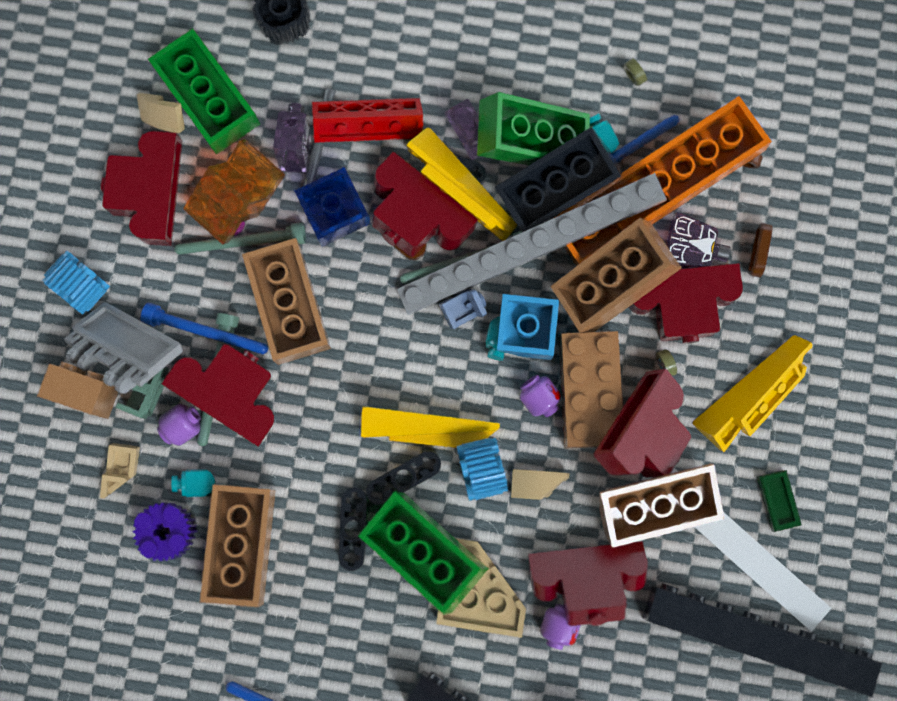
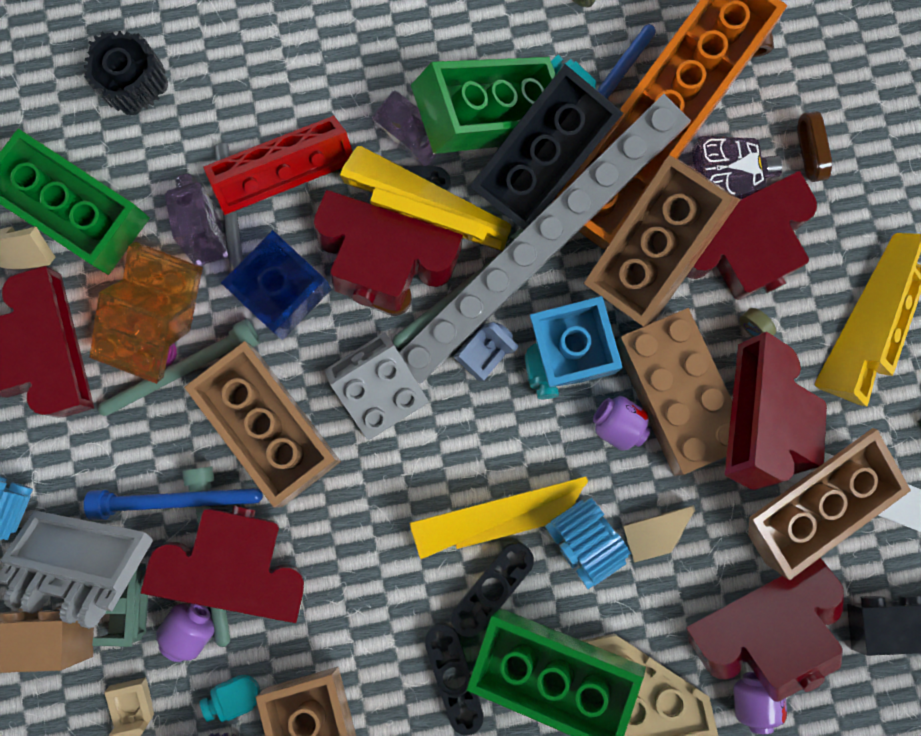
camera: 20 degrees left, 0 degrees up
none -> light grey bracket [324,332,428,440]

